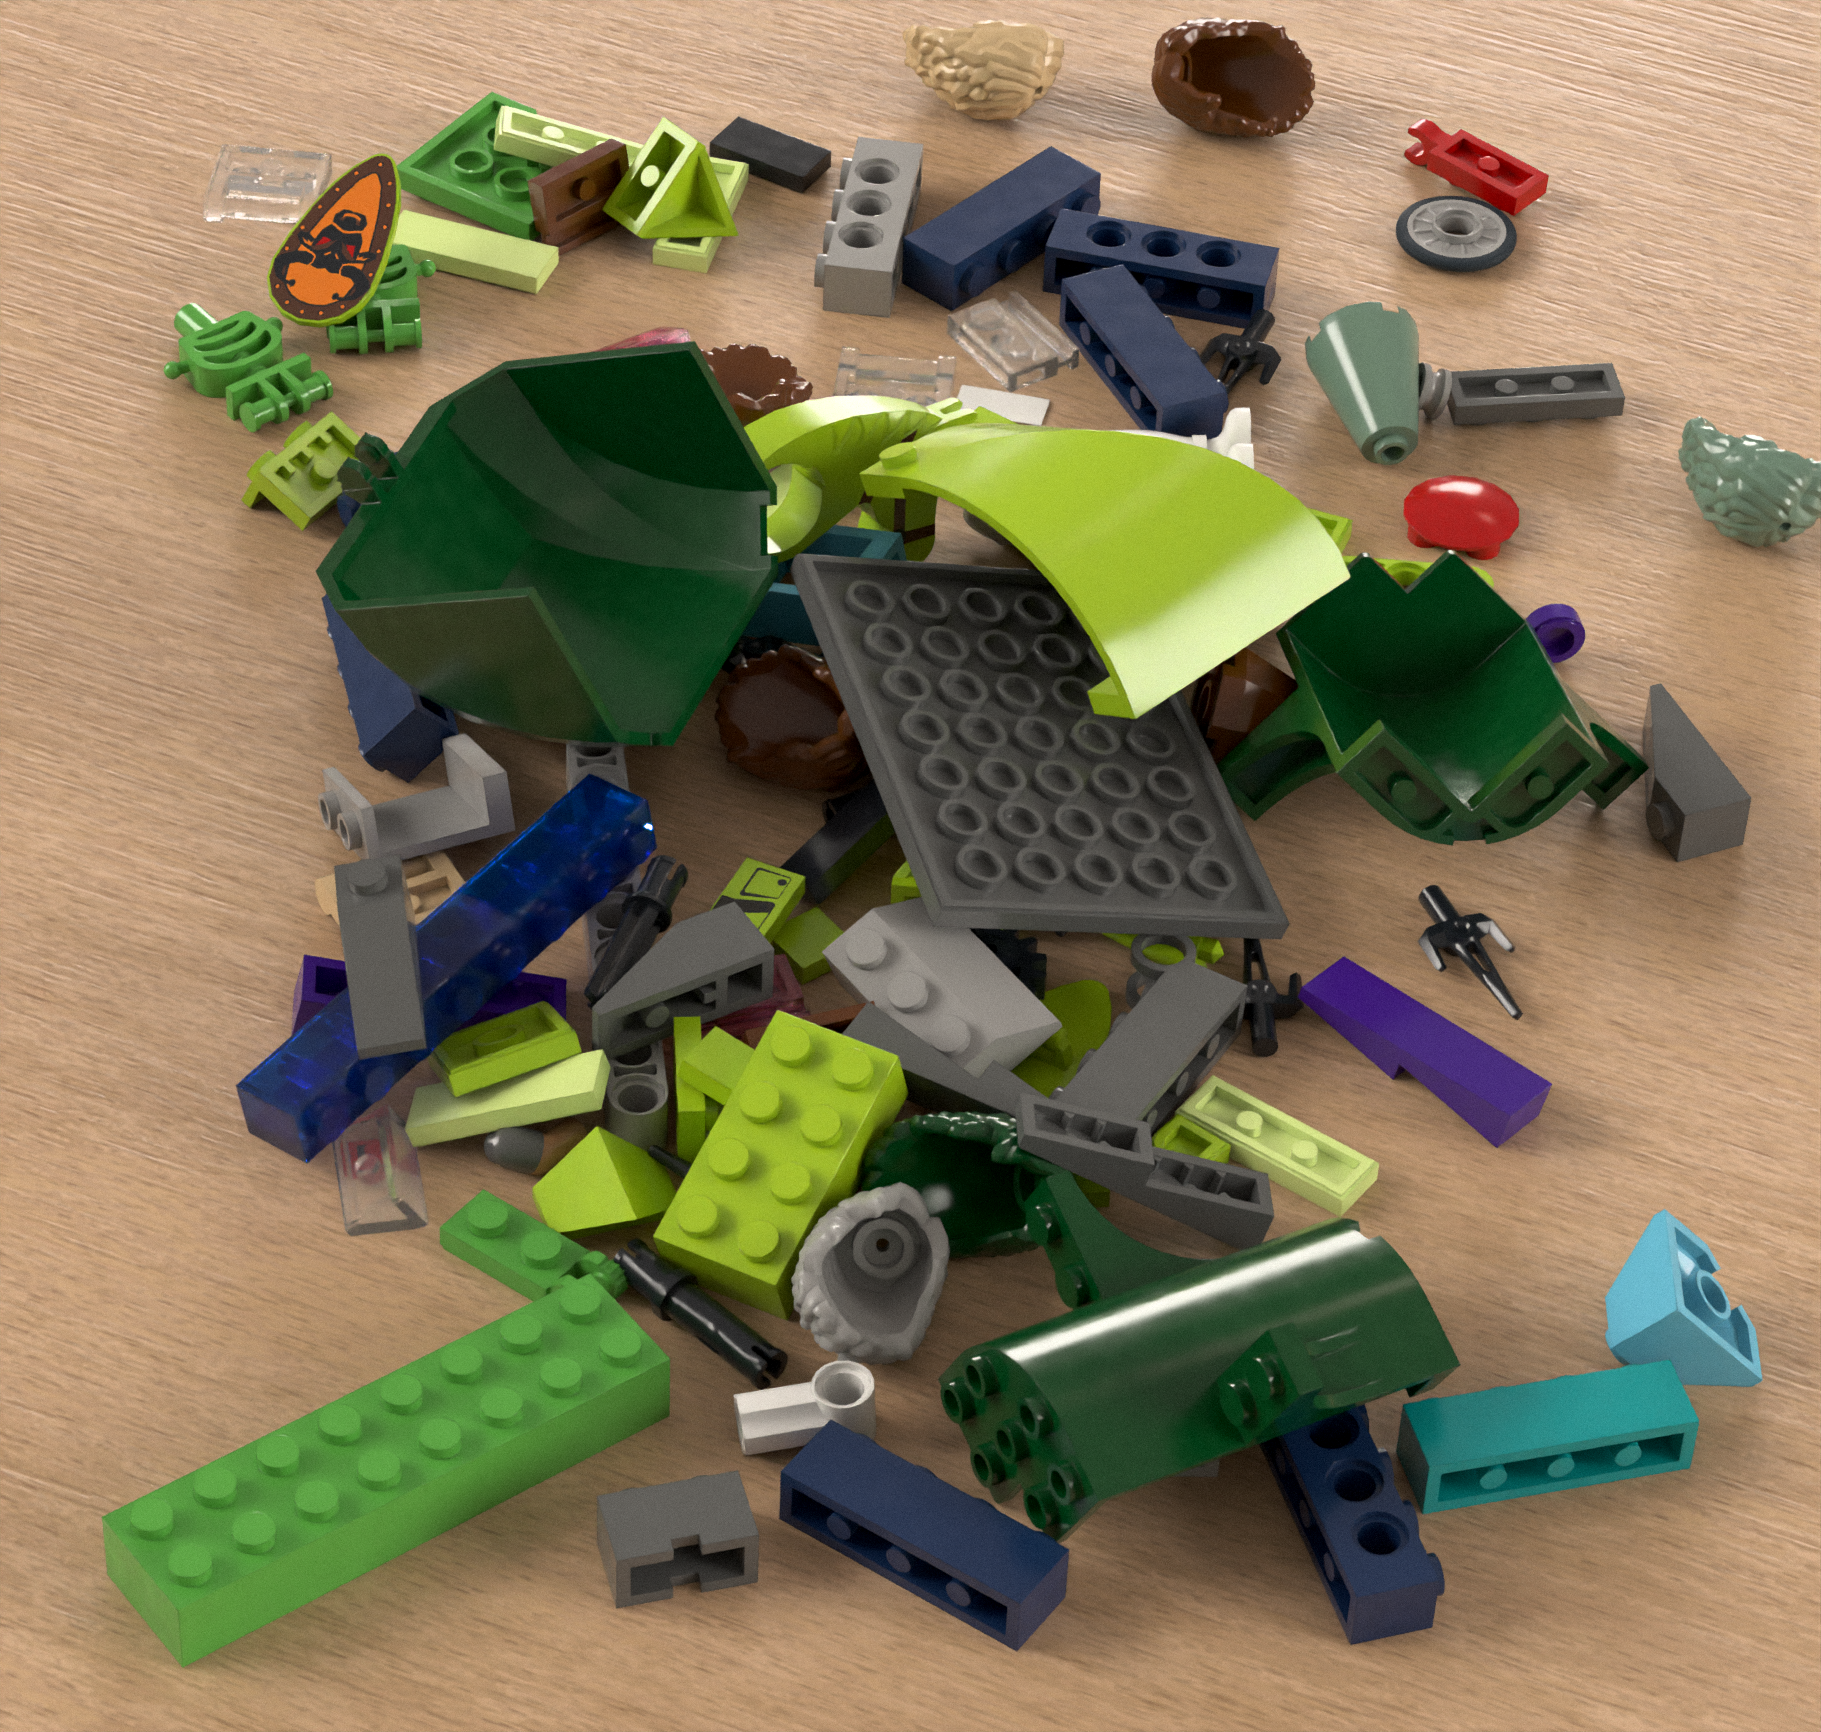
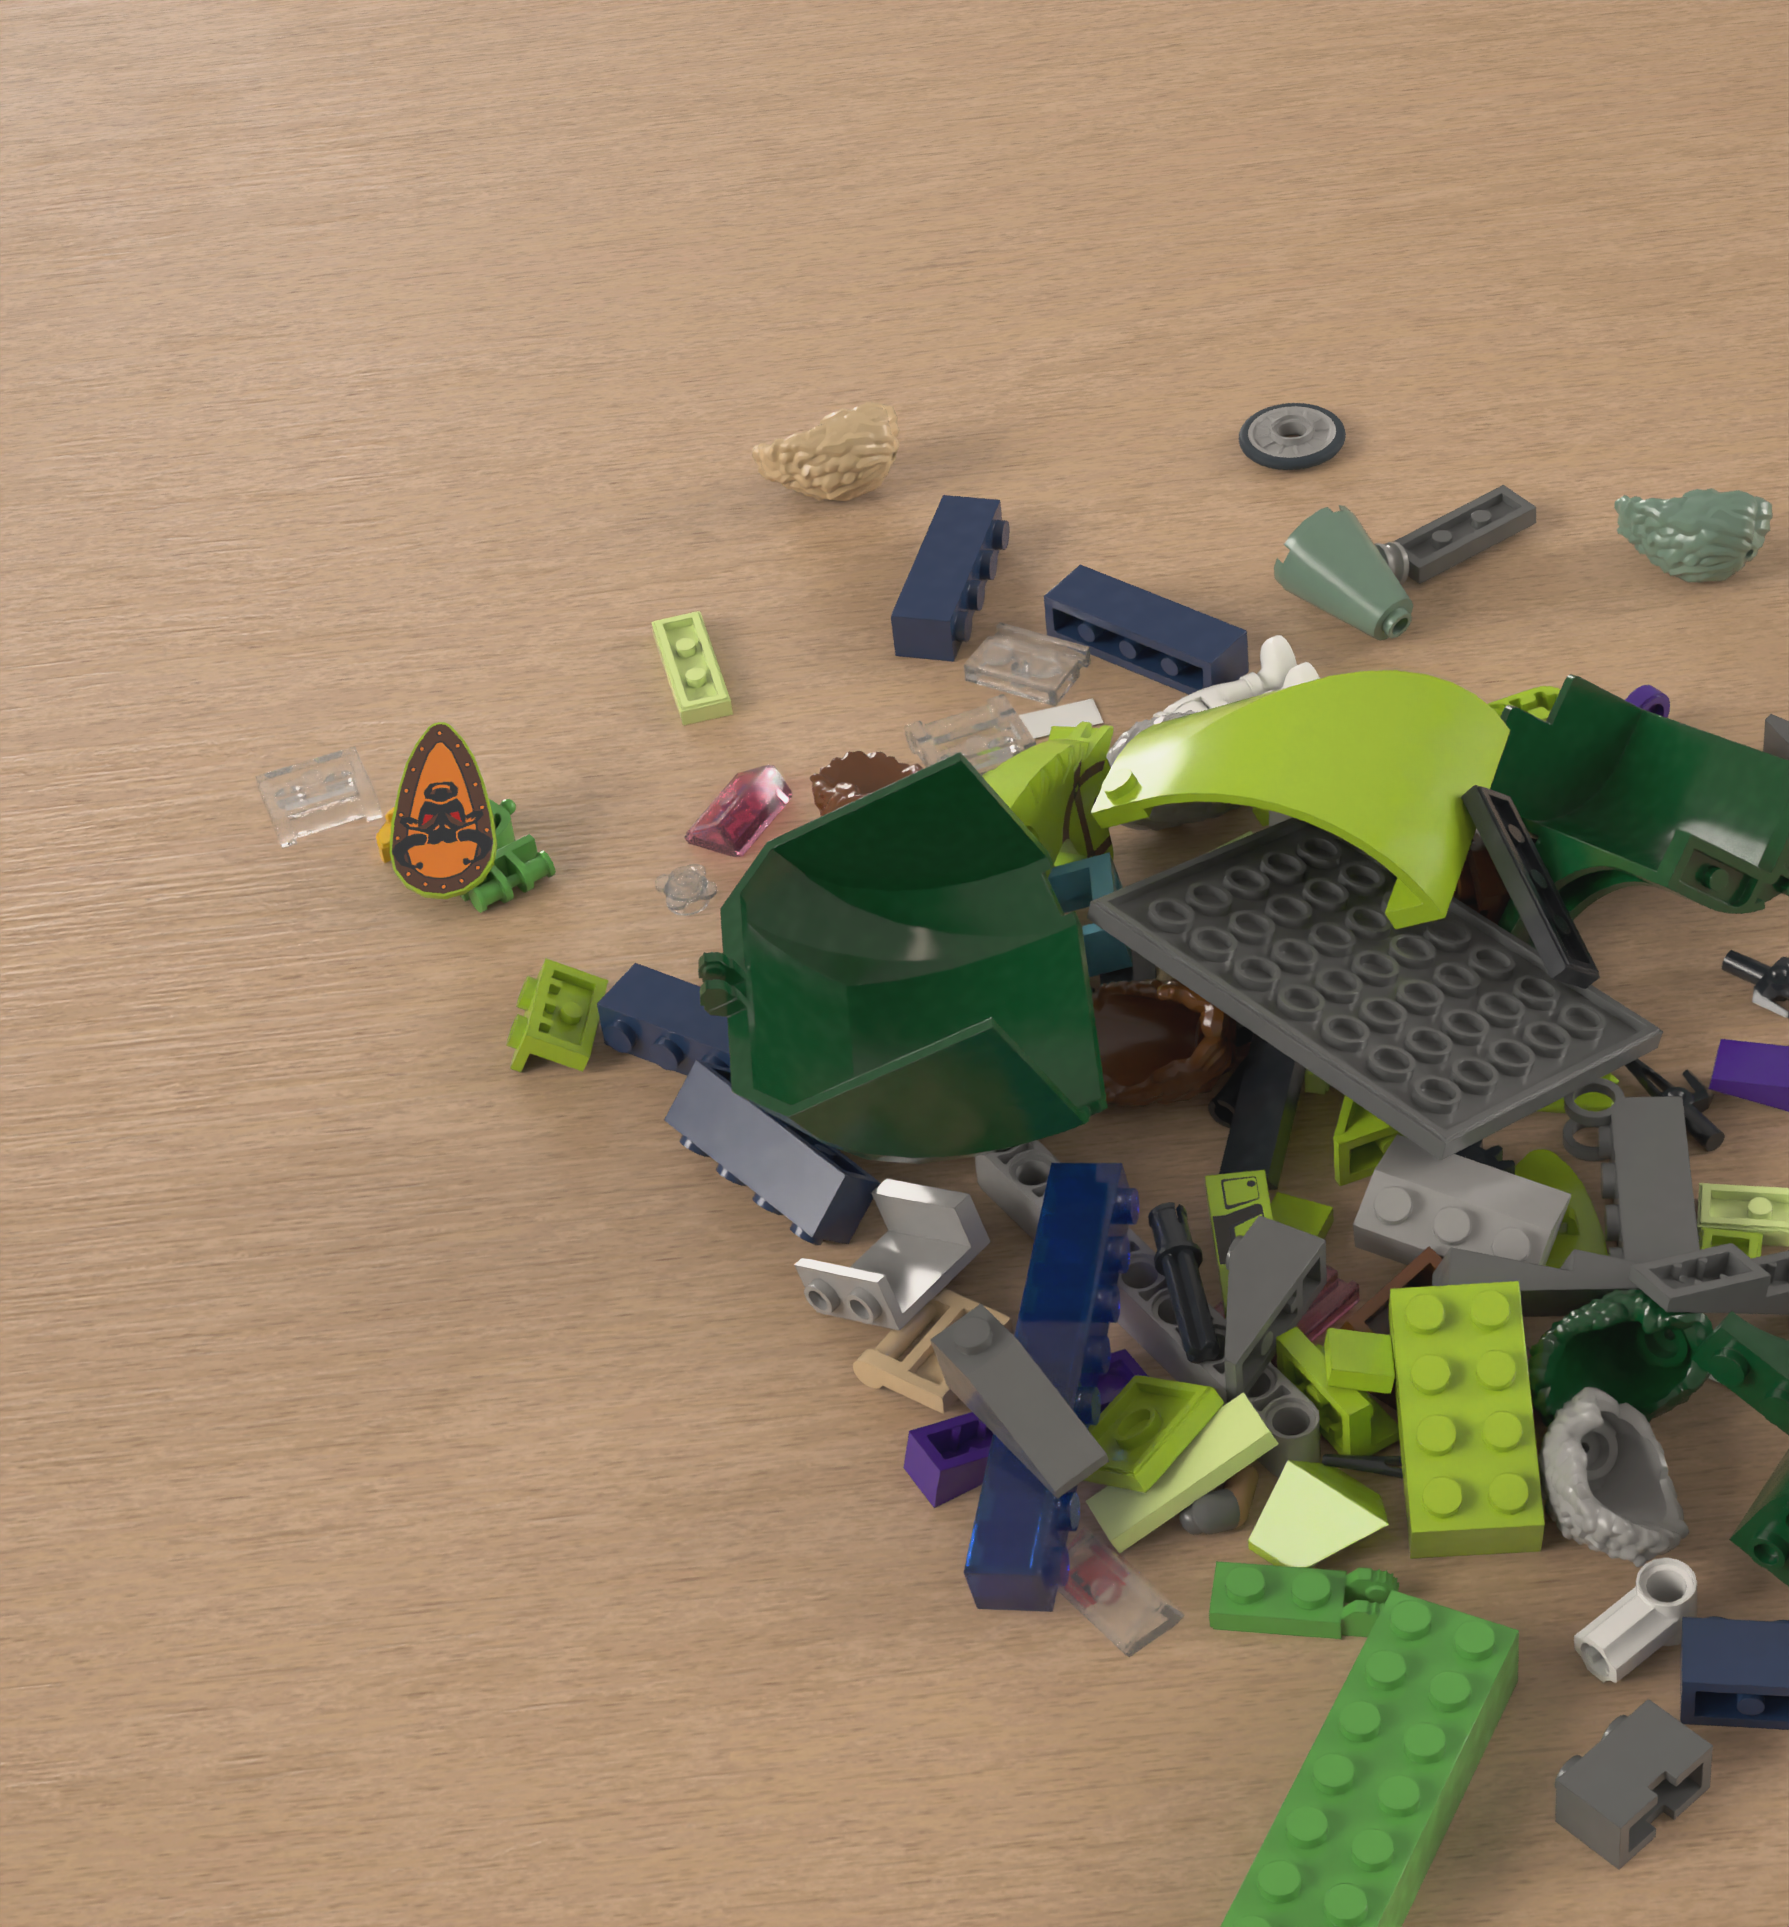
camera: 20 degrees left, 0 degrees up
bright green torso [164,303,333,432] -> none
yellowish green tile [393,210,559,294] -> none
bright green plate [397,92,552,241] -> none
yellowish green tile [493,106,644,168] -> none
reddish brown plate [528,138,629,256] -> none
lime slope [602,116,739,239] -> none
black pin [613,1238,788,1390] -> none
black tile [709,116,831,193] -> none
light grey brick [814,137,923,318] -> none
dark blue brick [1043,208,1280,329] -> none
reddish brown hair [1151,17,1315,138] -> none
black piece [1200,309,1282,395] -> none
red dish [1403,475,1519,560] -> none
red plate [1404,119,1549,216] -> none
none -> black tile [1461,785,1600,989]

